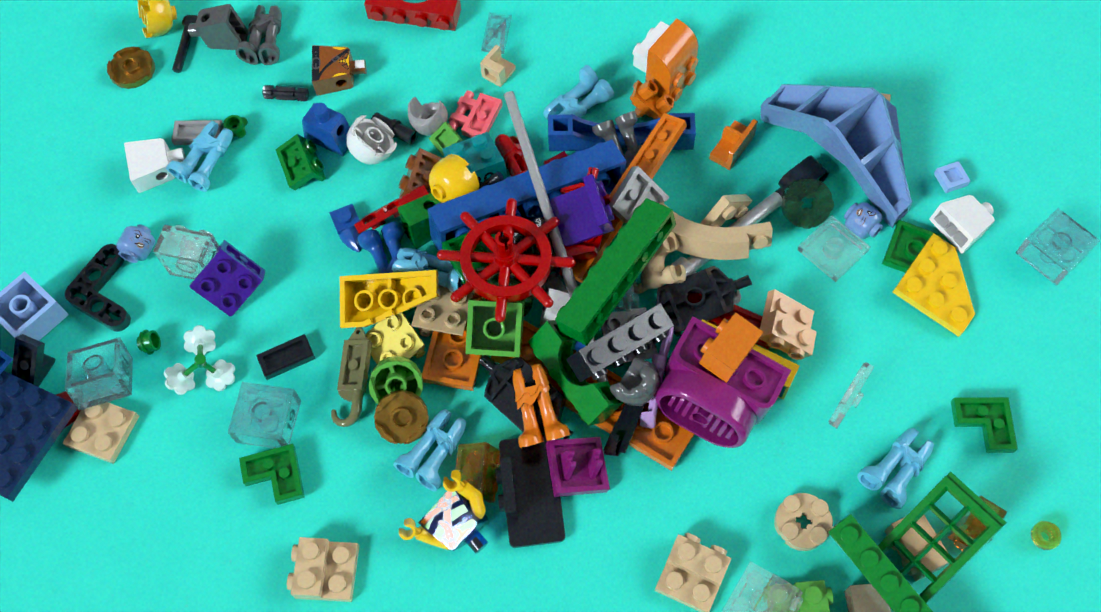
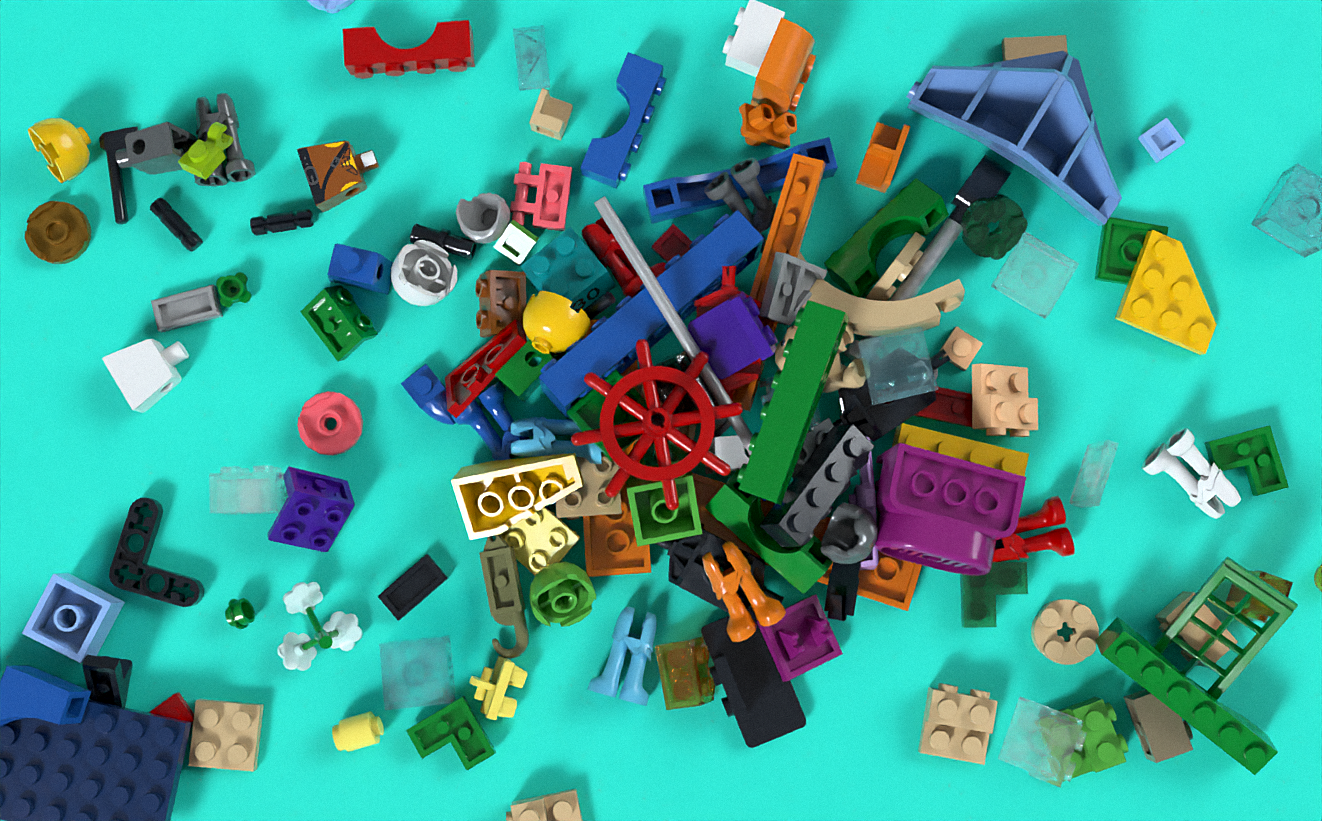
camera: 20 degrees left, 20 degrees up
clear light blue brick [65,337,133,410] -> none
medium blue head [116,224,155,263] -> none
medium azure piece [166,121,233,192] -> none
pearl gold tile [374,390,429,444] -> none
torso [399,470,488,554] -> none
medium azure piece [543,65,614,120] -> none
orange brick [699,312,763,383] -> none
medium blue head [844,202,883,239] -> none
medium azure piece [857,428,934,509] -> none
white torso [929,195,995,254] -> none
none -> black axle [150,198,203,252]
none -> lime plate [178,122,234,180]
none -> coral plate [297,391,363,456]
none -> light yellow brick [332,711,384,752]
none -> light yellow hips [469,655,528,720]
none -> blue arch [580,52,667,189]
none -> green arch [824,178,949,297]
none -> clear light blue bracket [858,327,938,405]
none -> light nougat plate [939,326,983,371]
none -> clear green plate [960,562,1028,628]
none -> red piece [992,496,1075,563]
none -> white piece [1142,428,1241,519]

